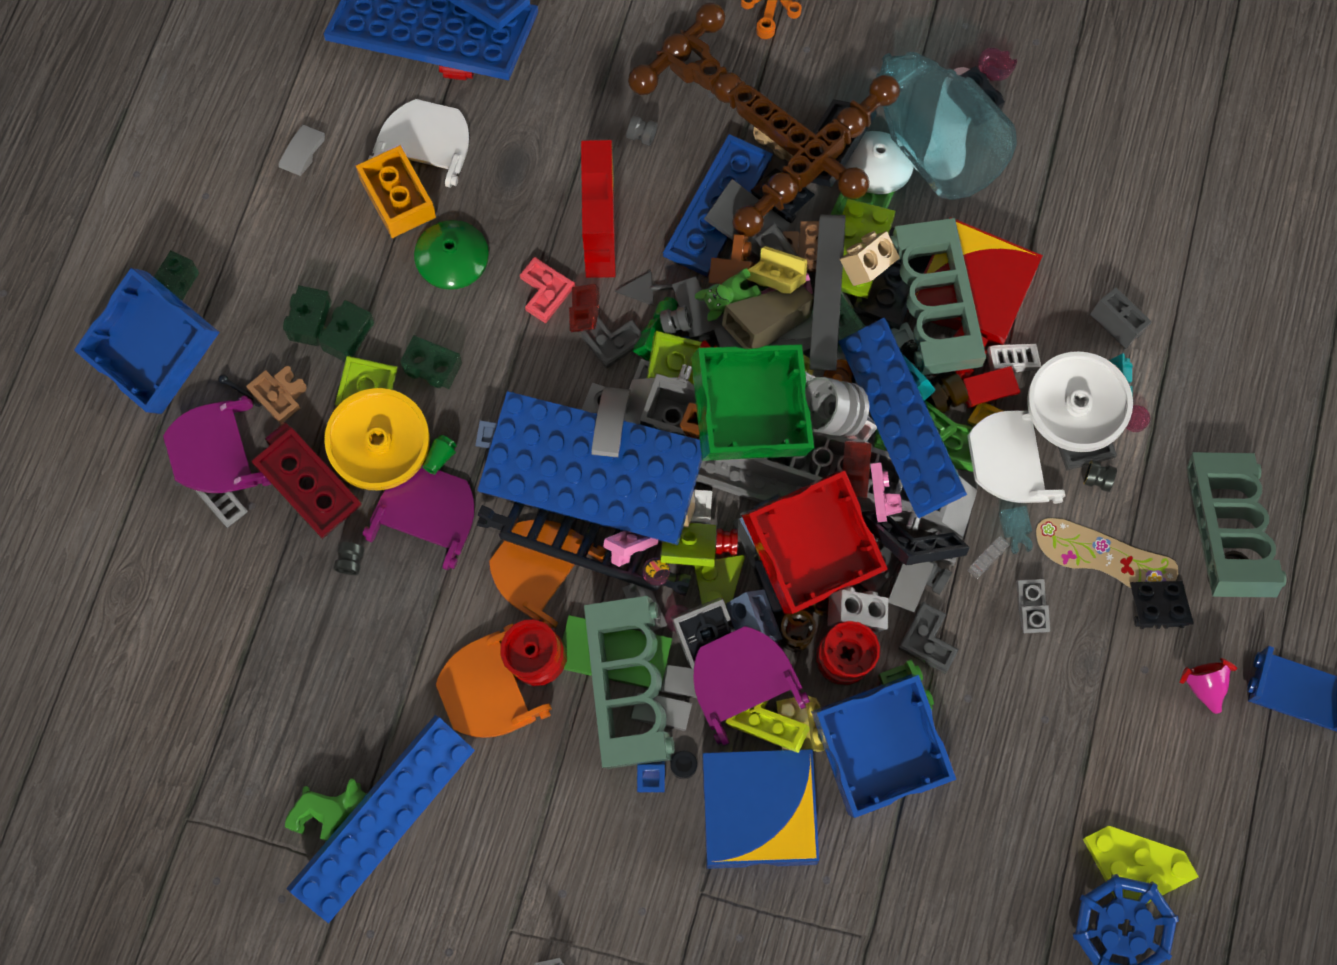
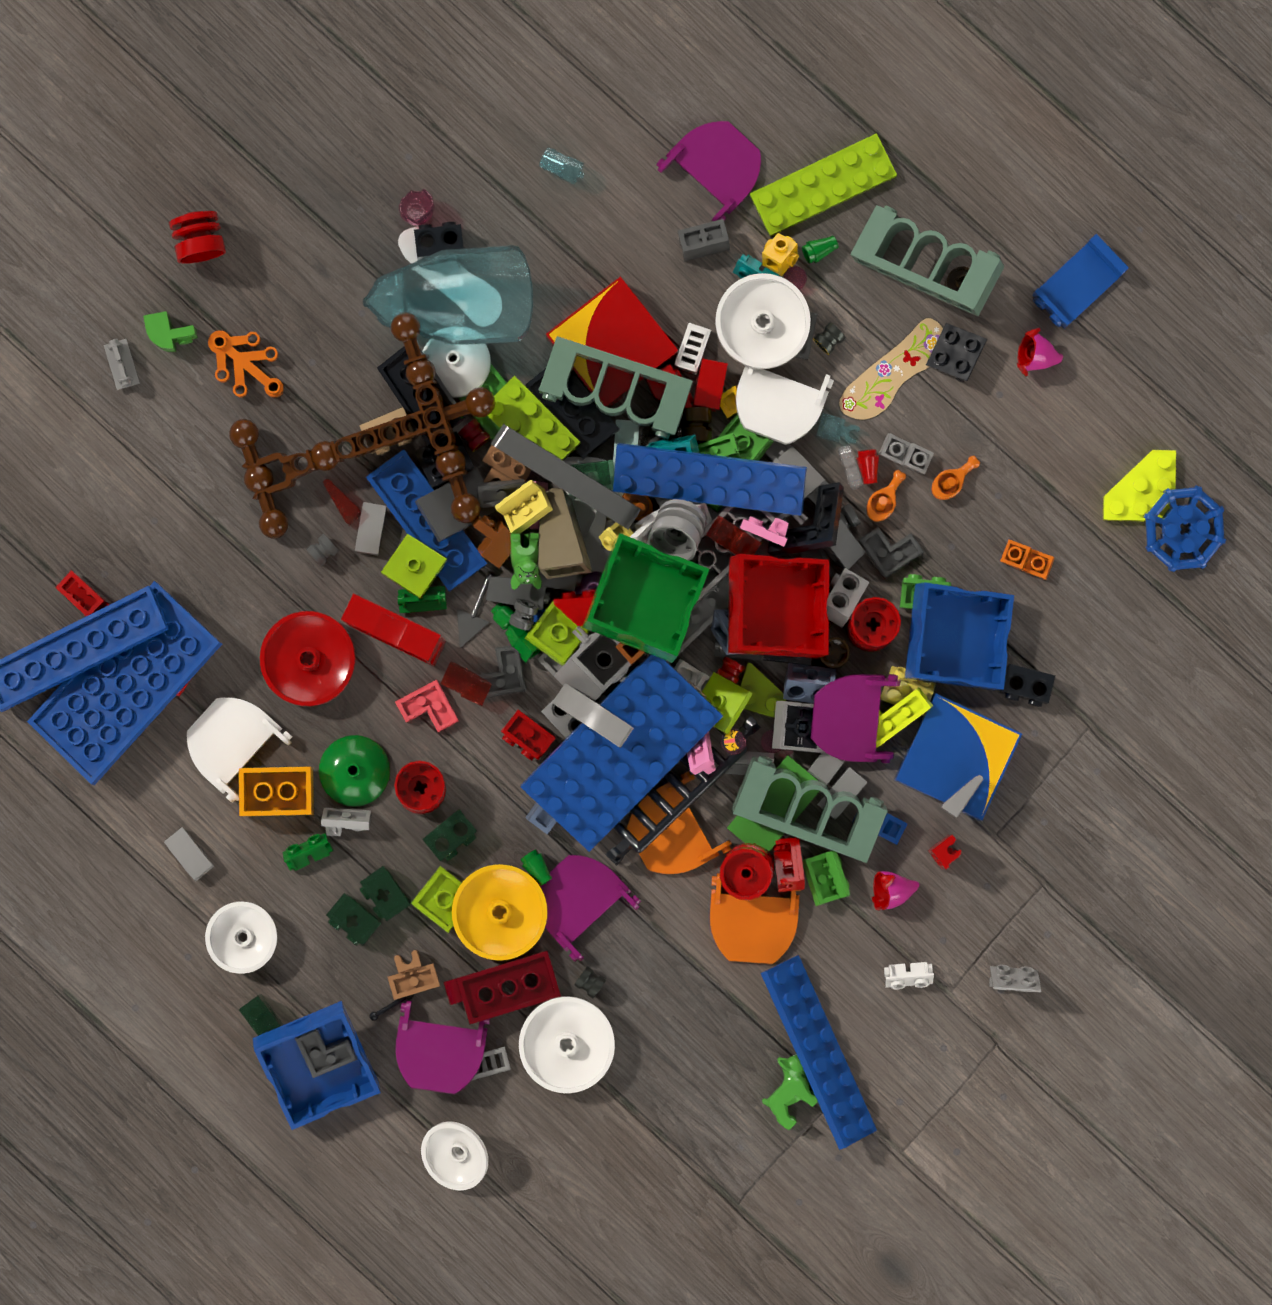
camera: 60 degrees left, 15 degrees up
black tile [670,751,697,779] -> none
tan brick [840,231,900,286] -> none
none -> white dish [205,902,277,974]
none -> red dish [260,611,356,706]
none -> green hinge [282,833,333,871]
none -> dark grey tile [295,1028,358,1078]
none -> light grey hinge [321,808,371,836]
none -> clear red slope [323,479,361,526]
none -> light grey slope [355,502,387,556]
none -> lime plate [381,533,447,599]
none -> red wheel [394,760,446,814]
none -> green hinge [397,586,447,613]
none -> white dish [421,1122,488,1190]
none -> dark red wheel [458,419,491,452]
none -> red bracket [500,709,556,761]
none -> white dish [519,996,615,1093]
none -> clear light blue piece [539,147,585,185]
none -> magenta piece [656,121,761,221]
none -> lime plate [750,133,897,237]
none -> yellow brick [762,233,799,276]
none -> red hinge [773,837,805,892]
none -> green cone [802,235,839,264]
none -> bright green bracket [802,851,850,906]
none -> red cone [856,449,879,484]
none -> orange piece [866,470,906,522]
none -> hat [871,871,919,911]
none -> white hinge [884,962,934,990]
none -> red hinge [927,834,962,870]
none -> orange piece [931,456,980,500]
none -> light grey slope [940,775,983,818]
none -> orange slope [1000,540,1055,580]
none -> black brick [1000,664,1056,707]

